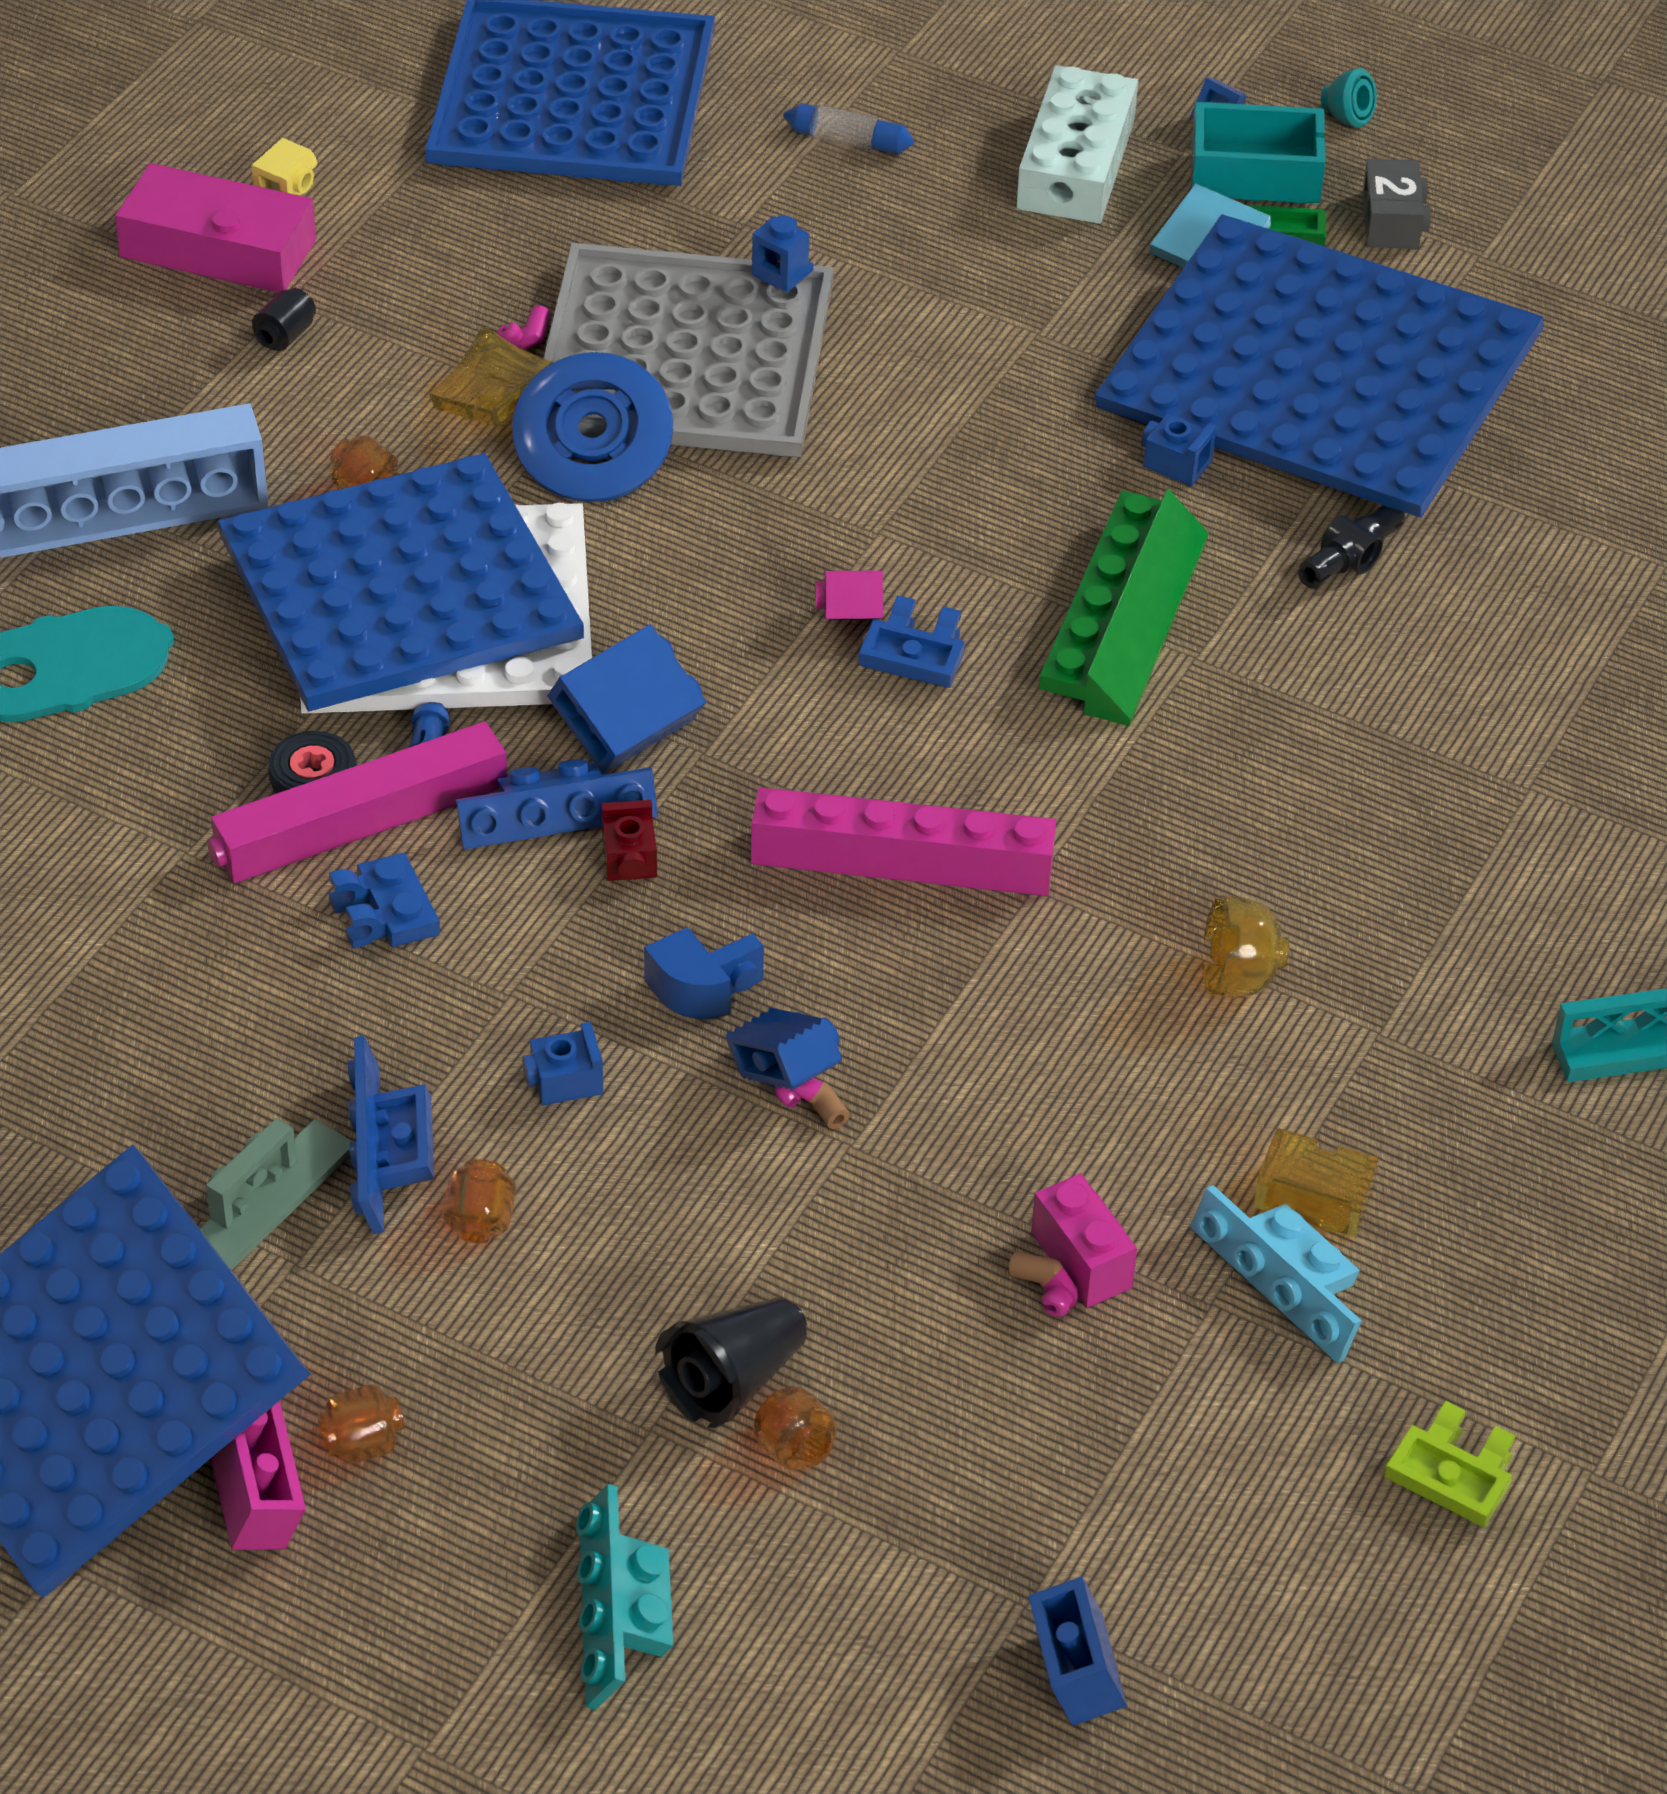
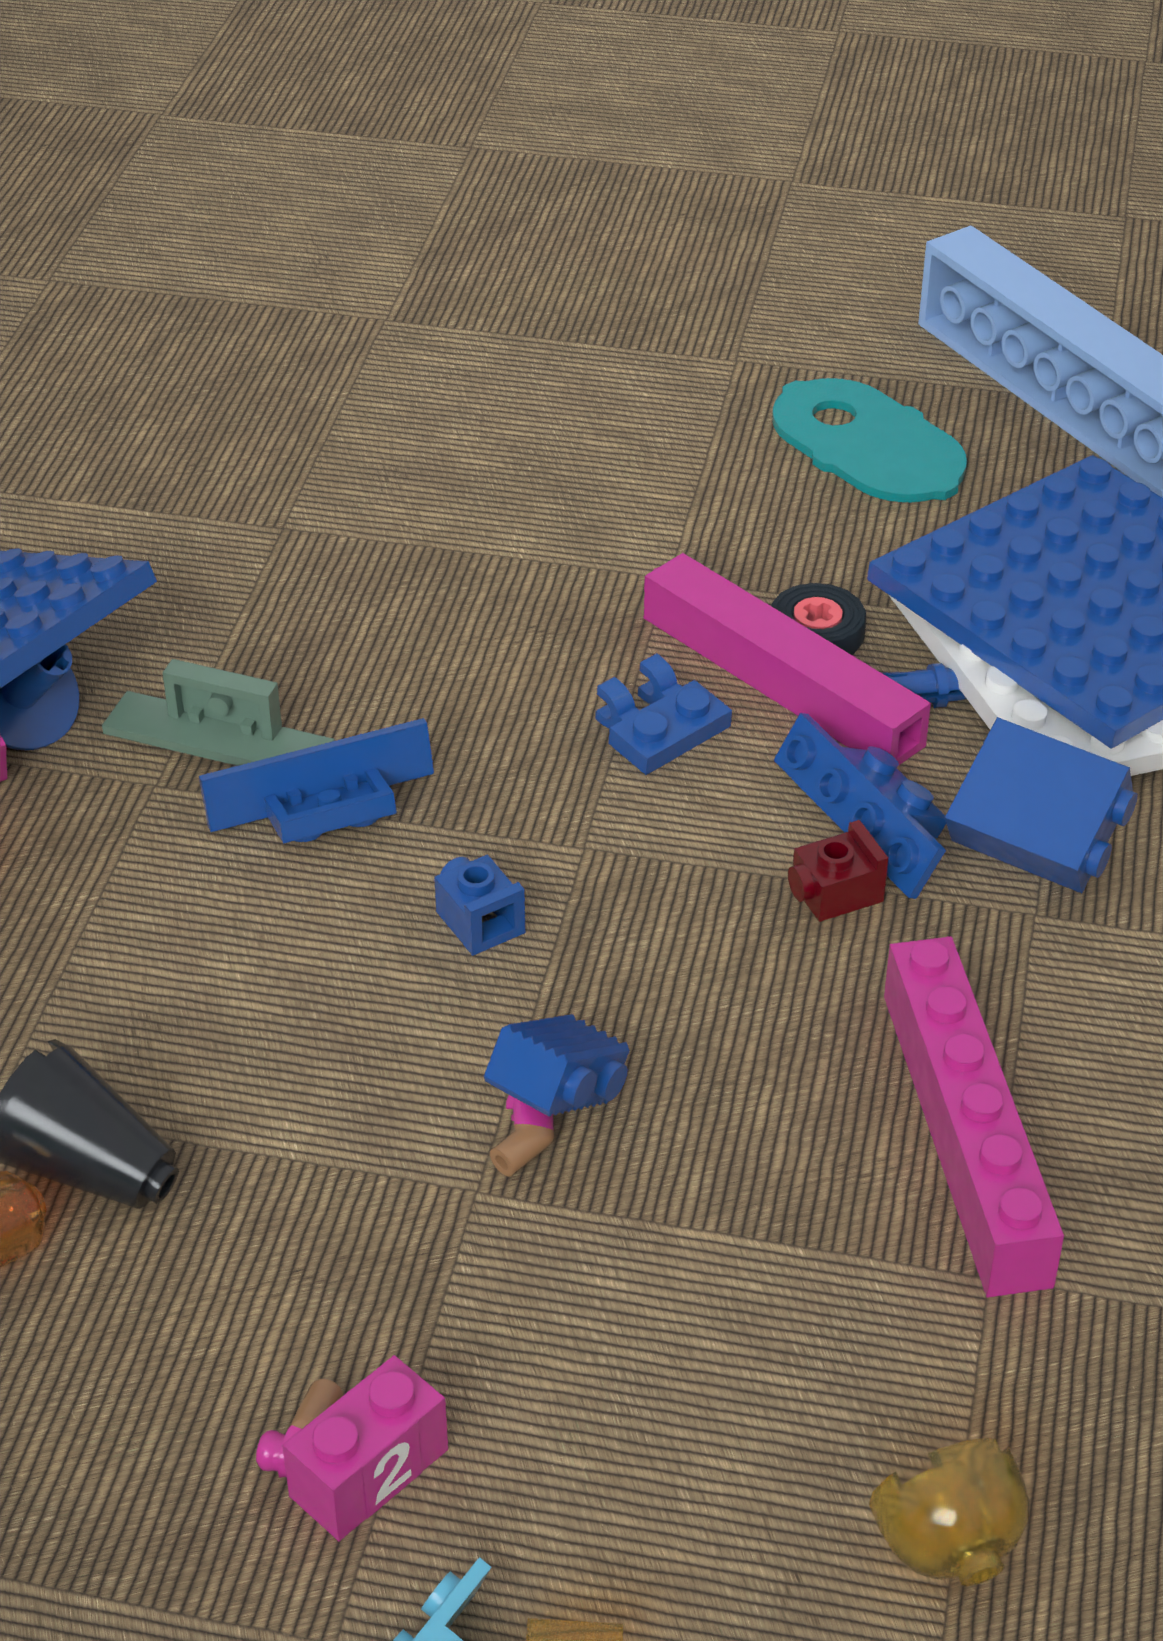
camera: 75 degrees right, 5 degrees down
clear orange head [442,1159,516,1244] -> none
blue brick [644,927,764,1019] -> none

